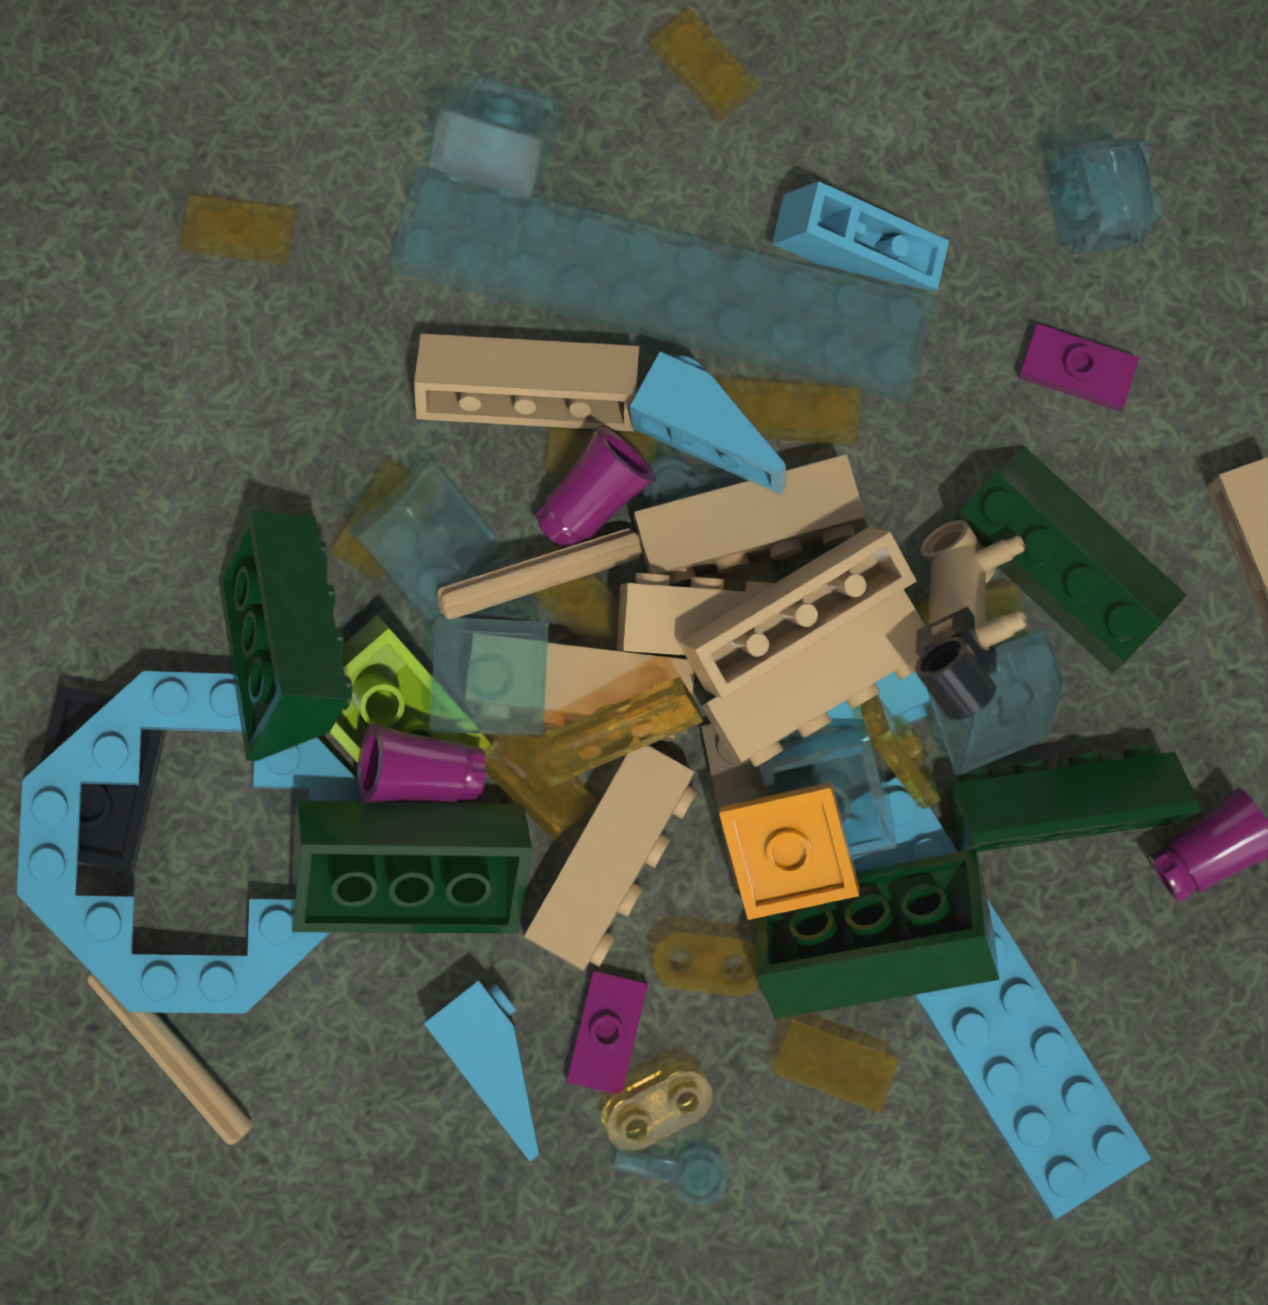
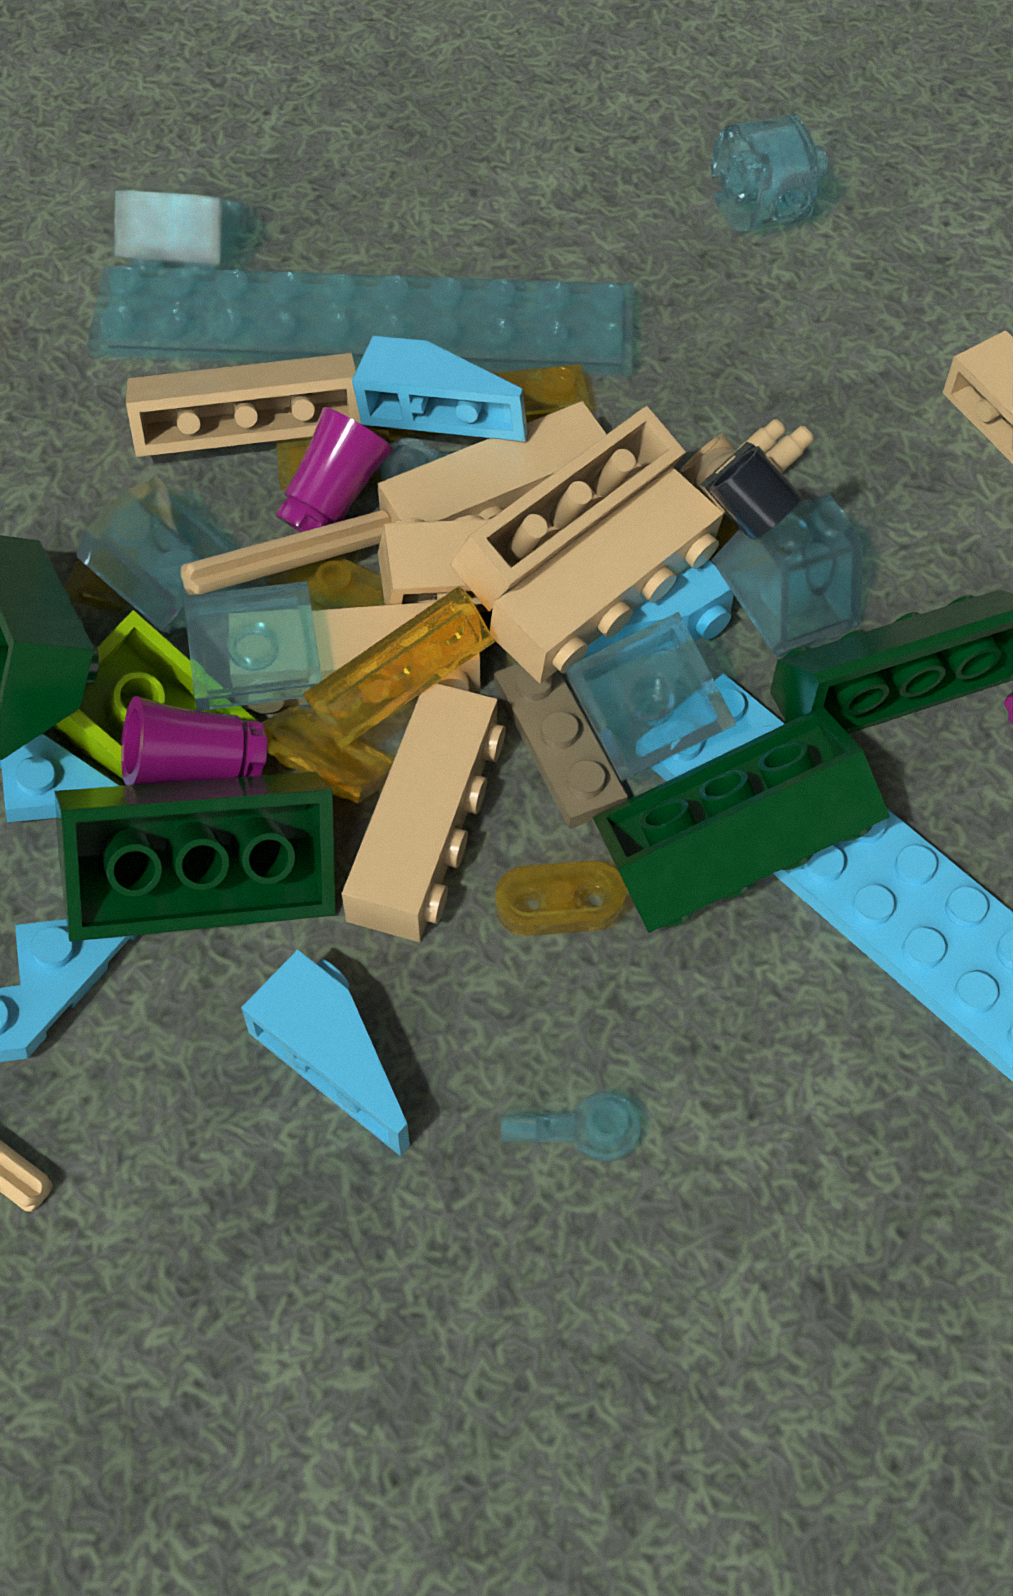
camera: 10 degrees left, 20 degrees down
magenta plate [567,971,648,1096] -> none
clear yellow plate [602,1062,713,1152] -> none
clear yellow plate [649,8,759,123] -> none
light orange plate [719,782,860,920] -> none
medium azure slope [772,181,949,291] -> none
clear yellow plate [772,1019,899,1114] -> none
clear yellow plate [860,695,941,809] -> none
dark green slope [953,447,1186,673] -> none
magenta plate [1018,324,1140,412] -> none

